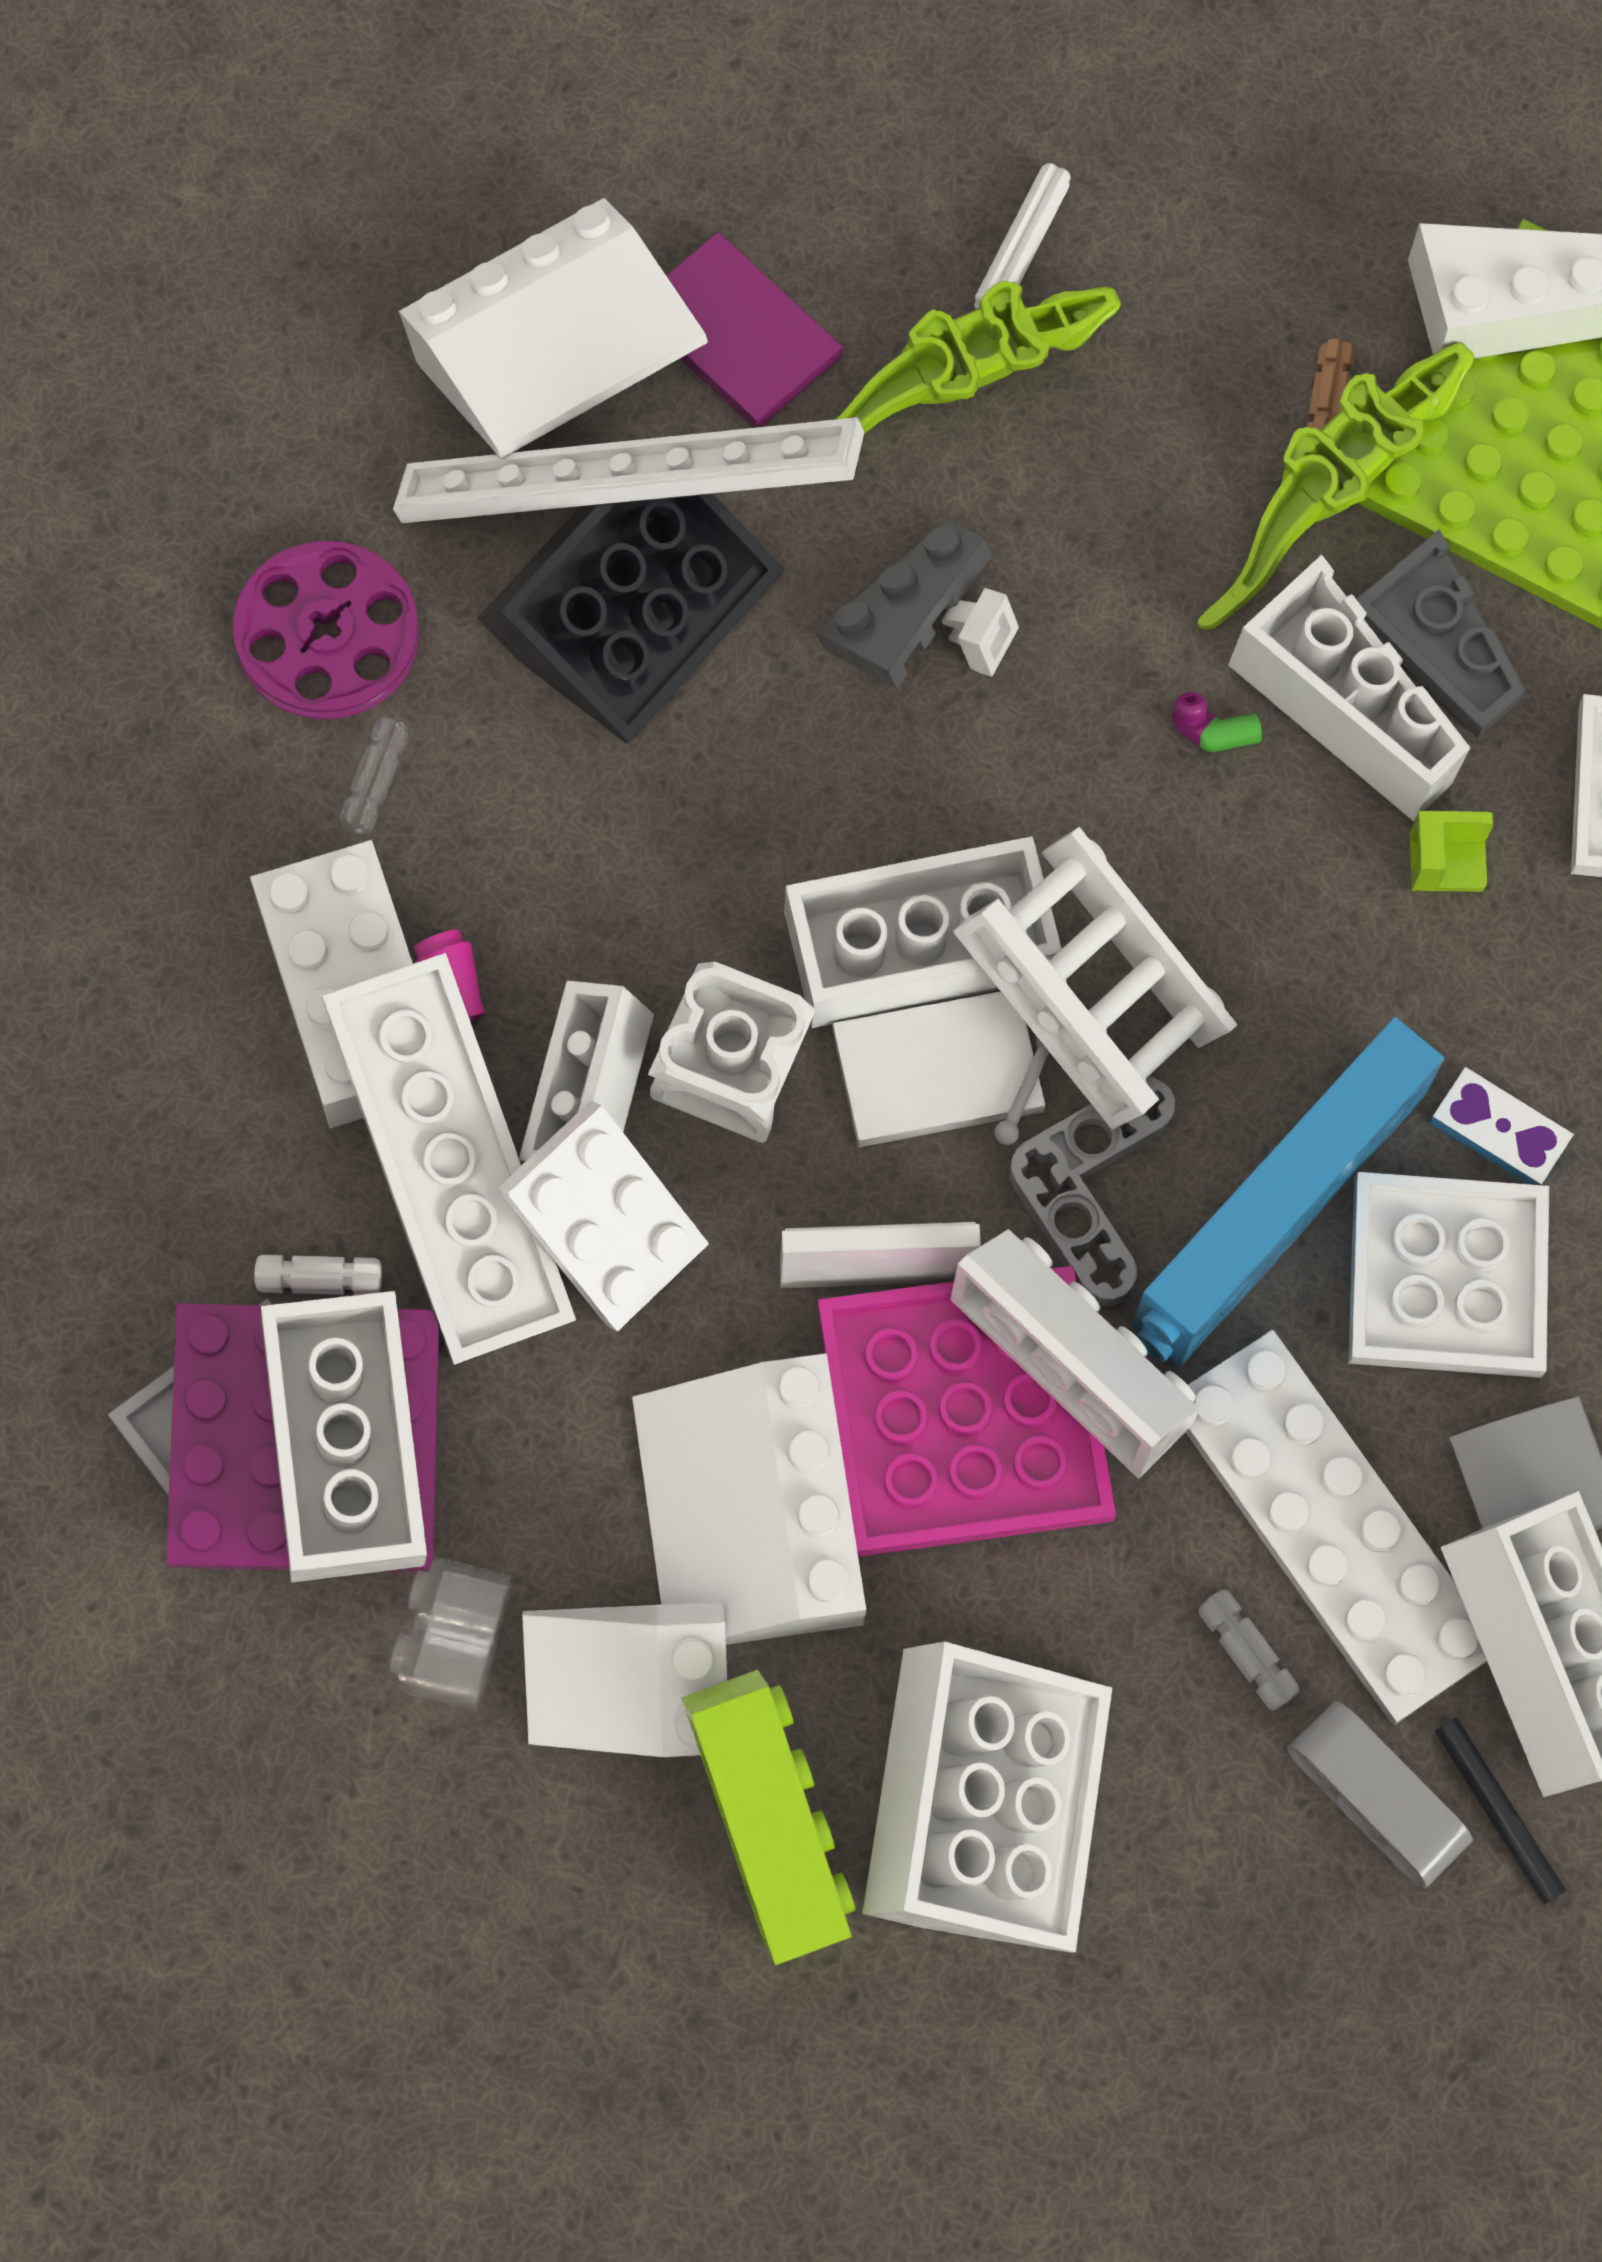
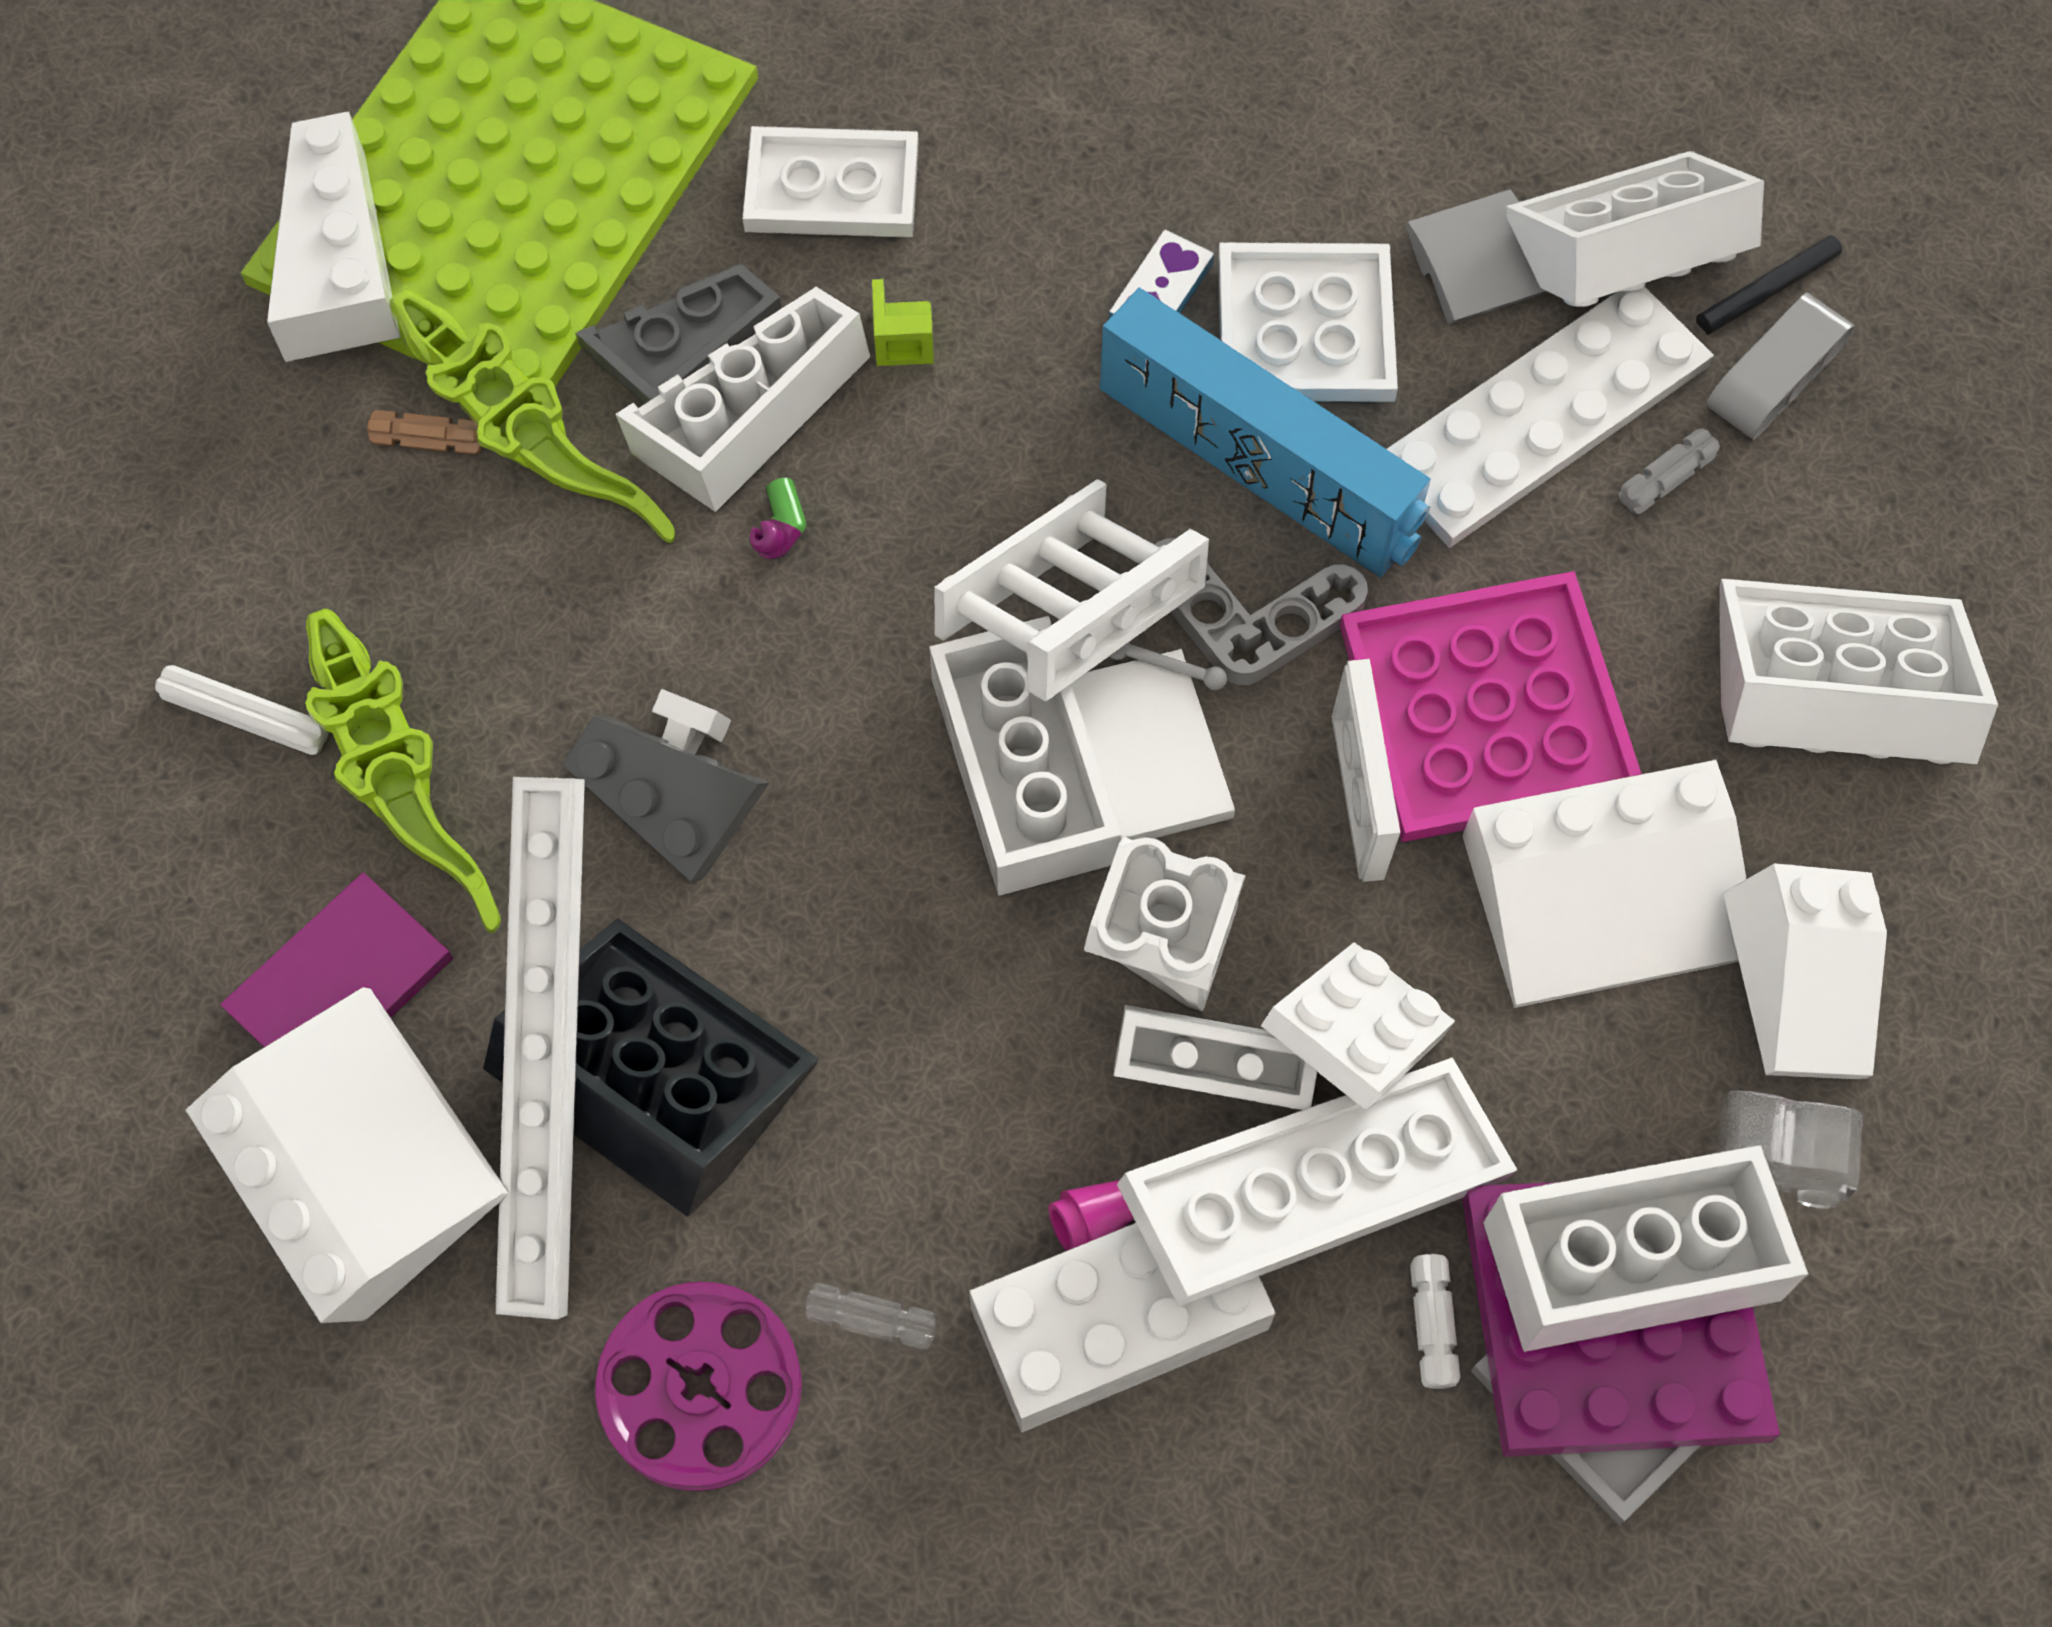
camera: 90 degrees left, 5 degrees down
lime brick [681,1670,856,1965] -> none
white slope [950,1229,1199,1479] -> none

